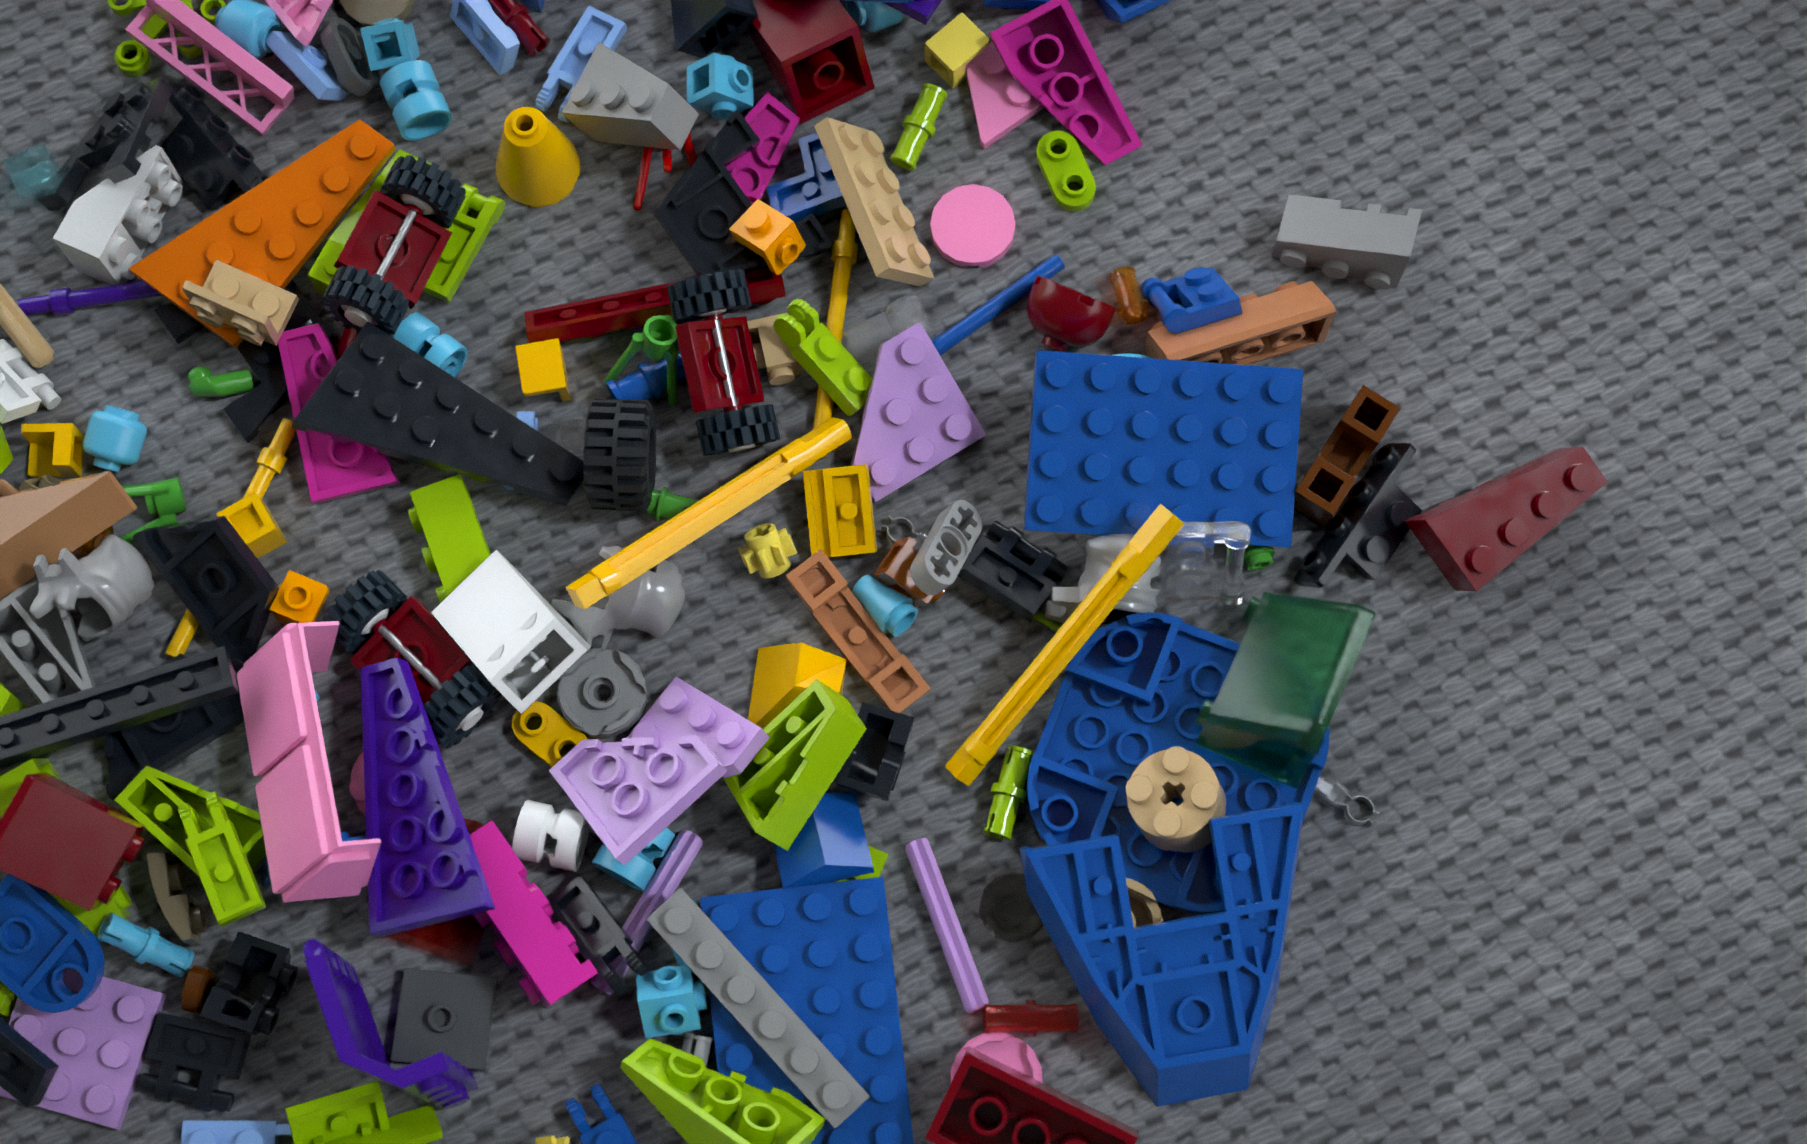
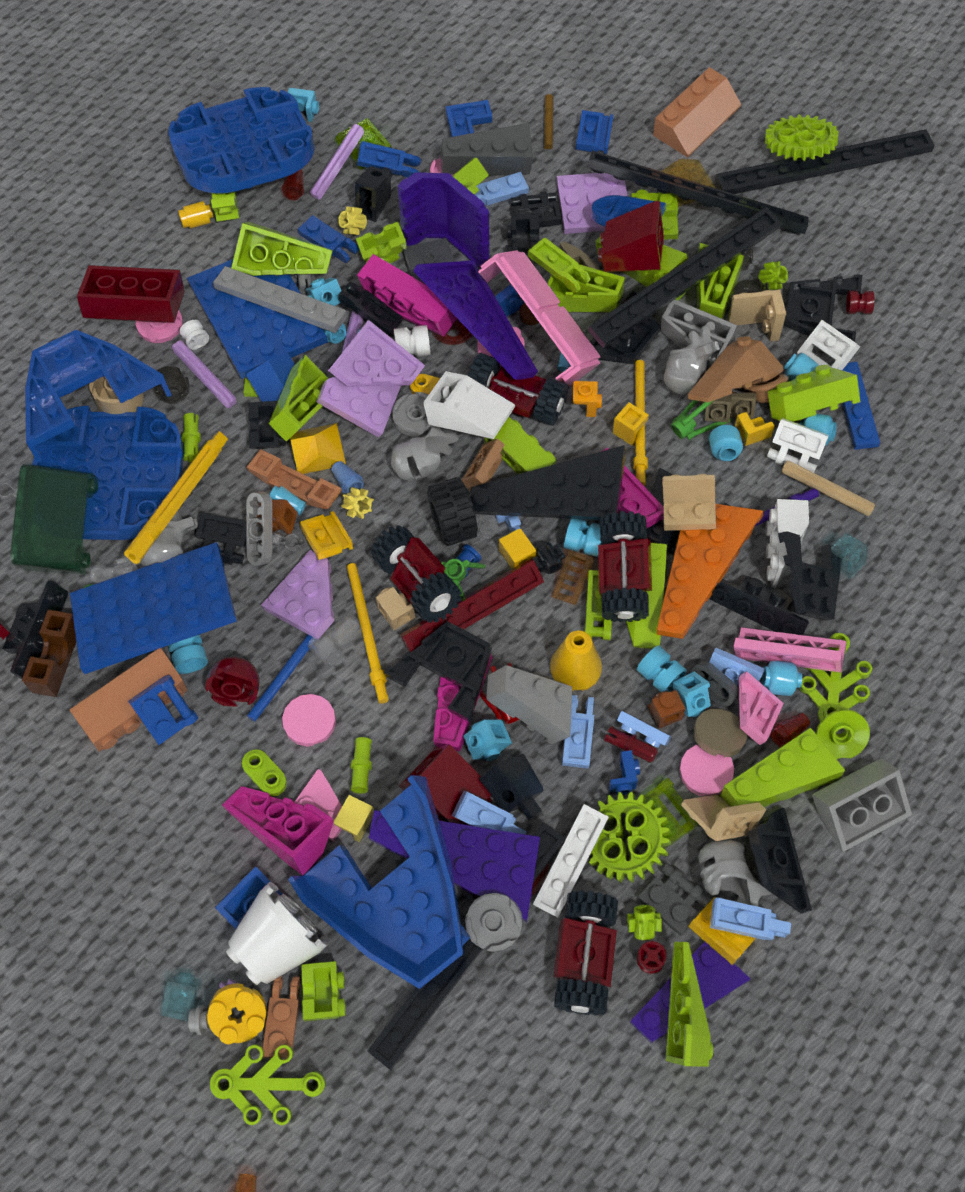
camera: 160 degrees right, 10 degrees down
medium azure pin [97,912,194,978] -> none
black wing [133,516,279,672] -> none
reddish brown tile [182,965,215,1014] -> none
yellow piece [566,417,852,610] -> none
bright green pin [647,487,699,522] -> none
light orange bracket [729,199,805,275] -> none
blue plate [767,132,846,223] -> none
lime hinge [773,298,873,416] -> none
tan plate [814,117,935,286] -> none
clear red pin [983,1000,1079,1037] -> none
clear orange pin [1108,266,1150,325] -> none
tan brick [1126,746,1226,853] -> none
light grey wedge [1272,194,1422,290] -> none
none -> white wheel [180,320,209,350]
none -> medium blue cone [331,461,364,494]
none -> lime cylinder [356,222,407,263]
none -> medium nougat bracket [461,439,505,491]
none -> black gear [532,542,566,574]
none -> clear orange slope [552,550,594,606]
none -> dark orange brick [647,690,686,729]

